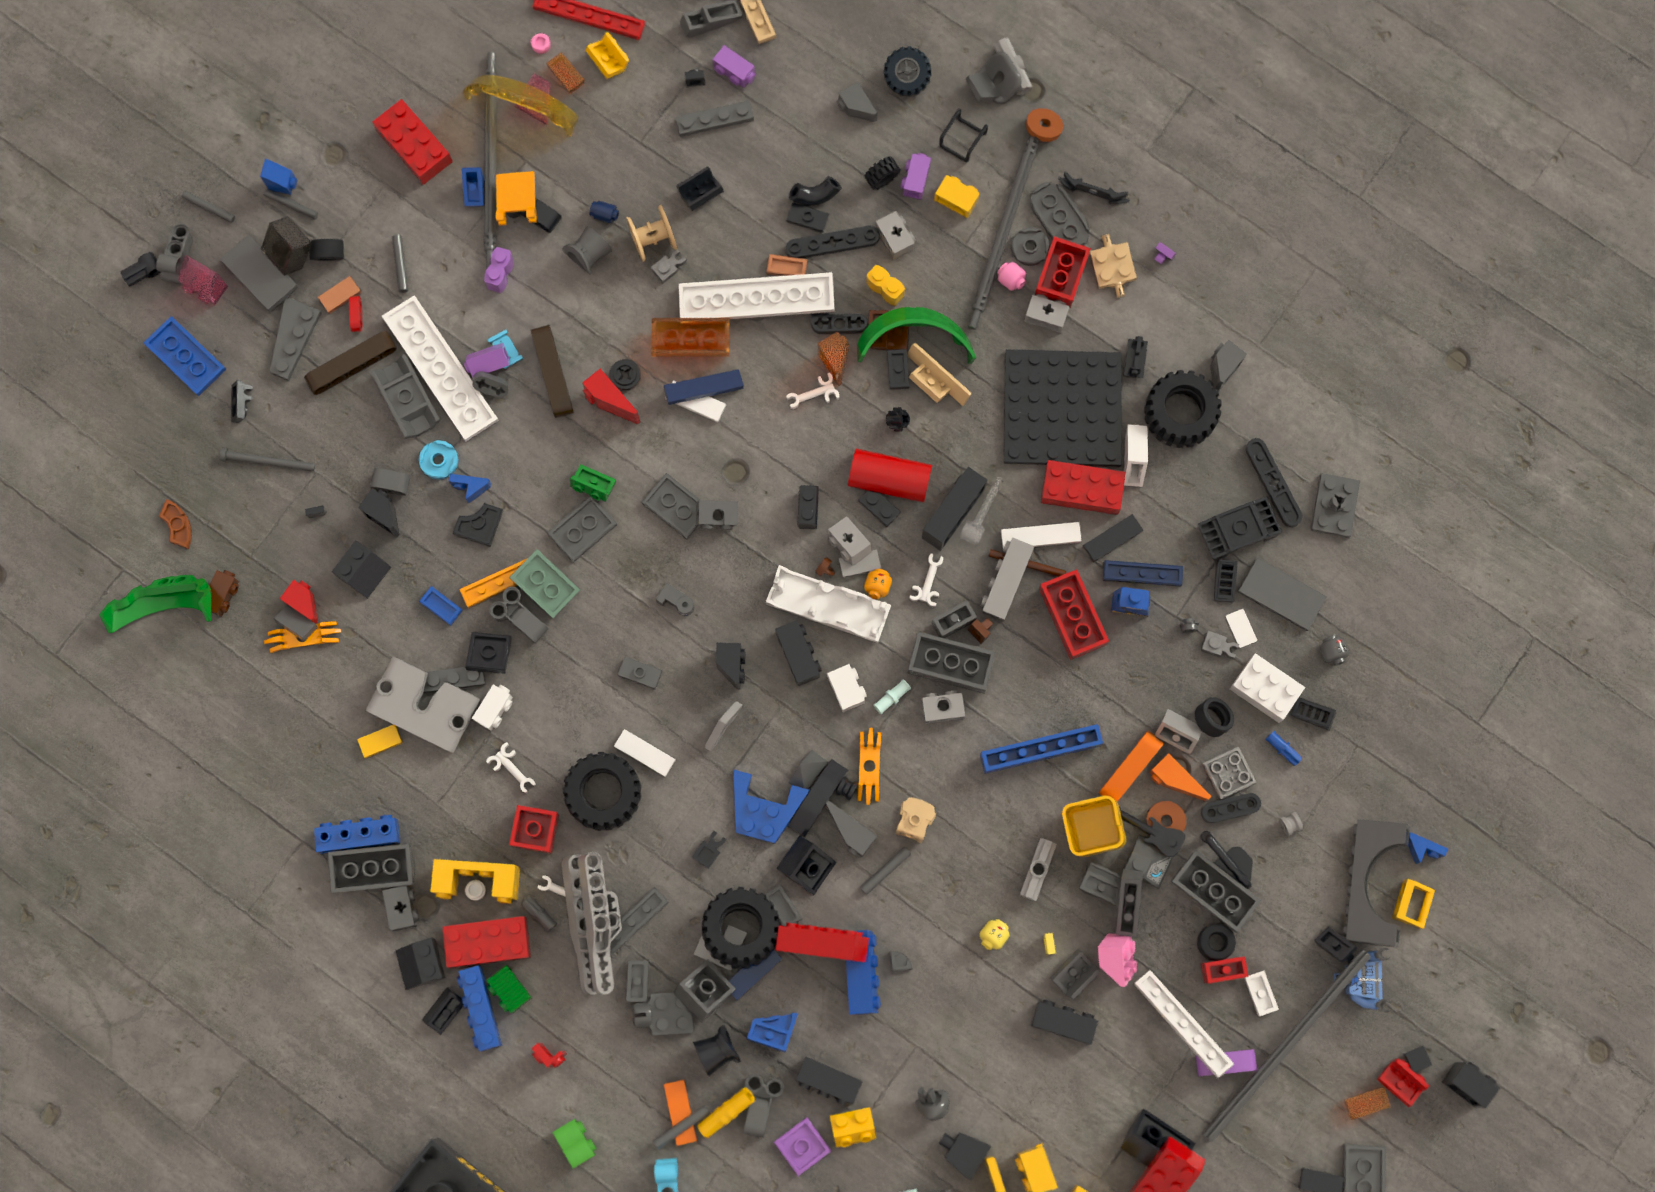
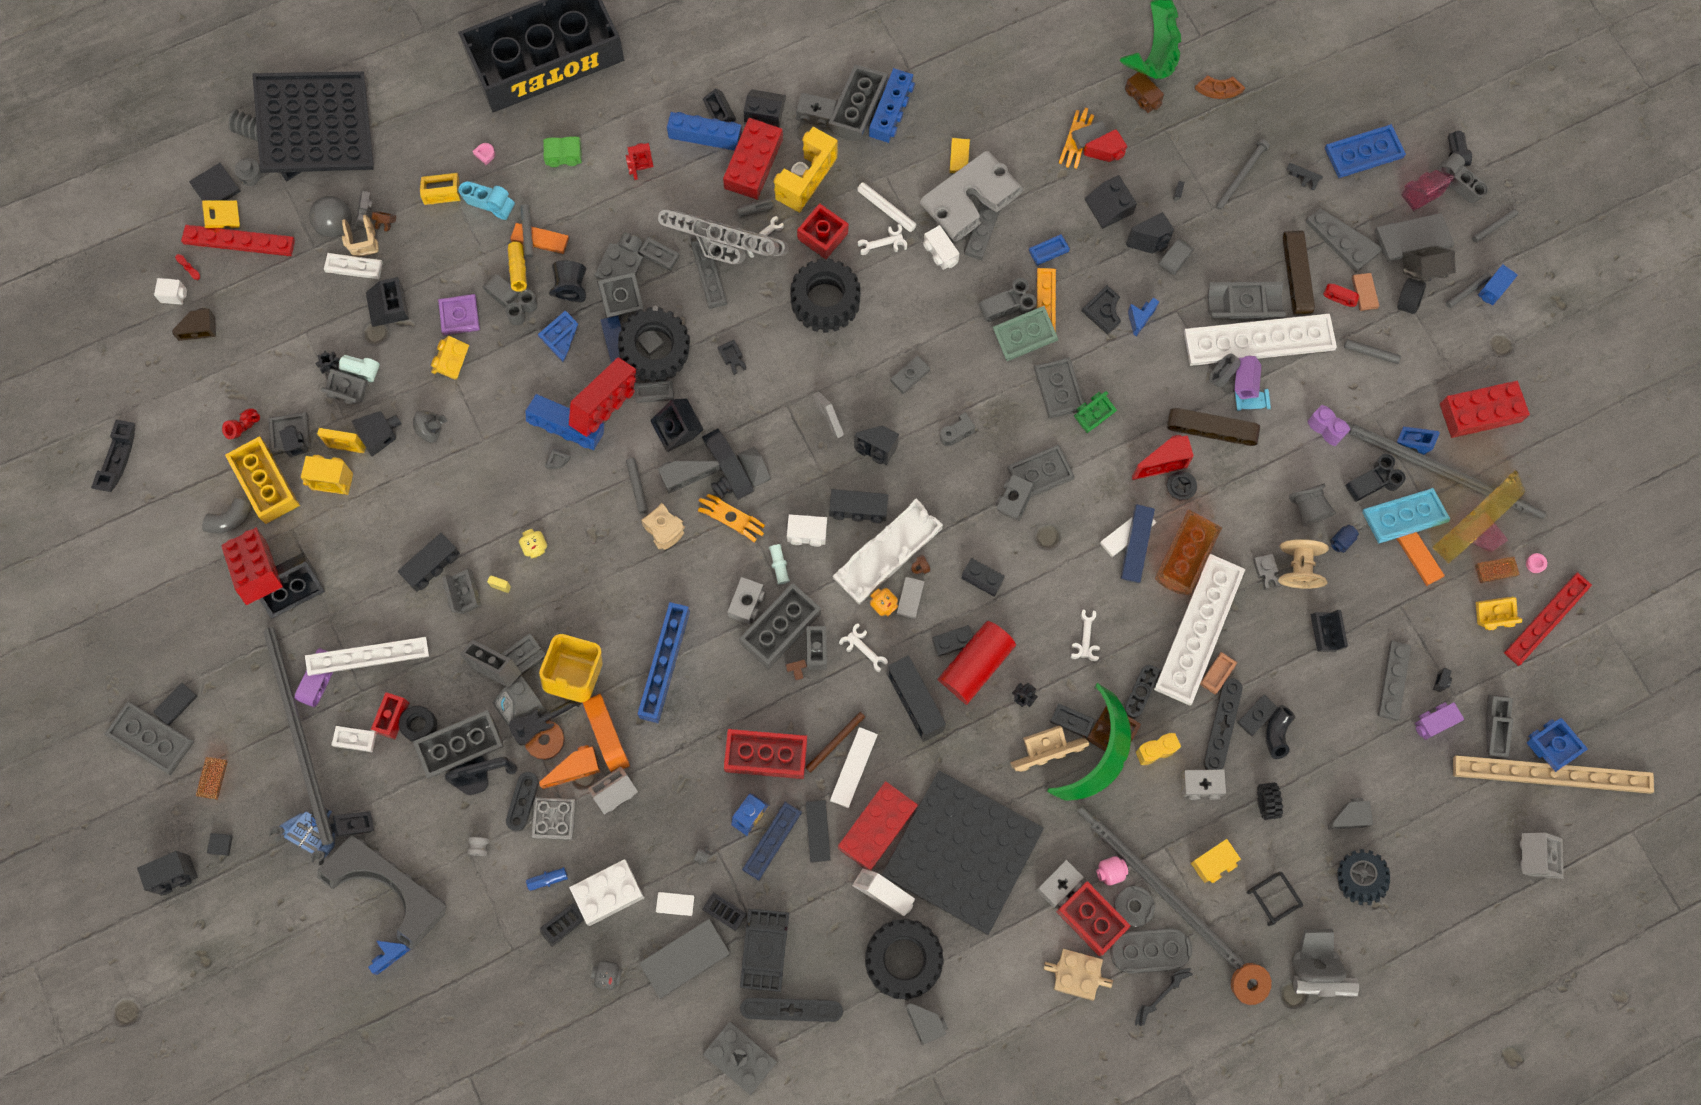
camera: 115 degrees right, 5 degrees down
medium azure tile [419,440,459,480] -> none
black tile [465,632,512,674] -> none
green brick [486,965,532,1013] -> none
light orange flag [496,171,537,225] -> none
white tile [614,729,676,777] -> none
blue wing [734,770,810,844] -> none
black brick [796,1057,863,1107] -> none
clear orange slope [818,332,849,386] -> none
light grey brick [828,516,872,565] -> none
medium lavender brick [901,153,931,200] -> none
clear piece [959,477,1003,546] -> none
light grey brick [980,537,1035,621] -> none
light grey piece [1020,838,1057,901] -> none
bright pink slope [1098,934,1137,987] -> none
black hinge [1124,336,1148,378] -> none
medium lavender tile [1155,242,1176,264] -> none
black tyre [1195,697,1234,737] -> none
flat silver plate [1201,631,1239,659] -> none
red bracket [1377,1058,1429,1107] -> none
yellow tile [1392,879,1435,929] -> none
none -> white axle [858,182,916,232]
none -> medium azure tile [1362,488,1450,544]
none -> orange tile [1396,532,1445,586]

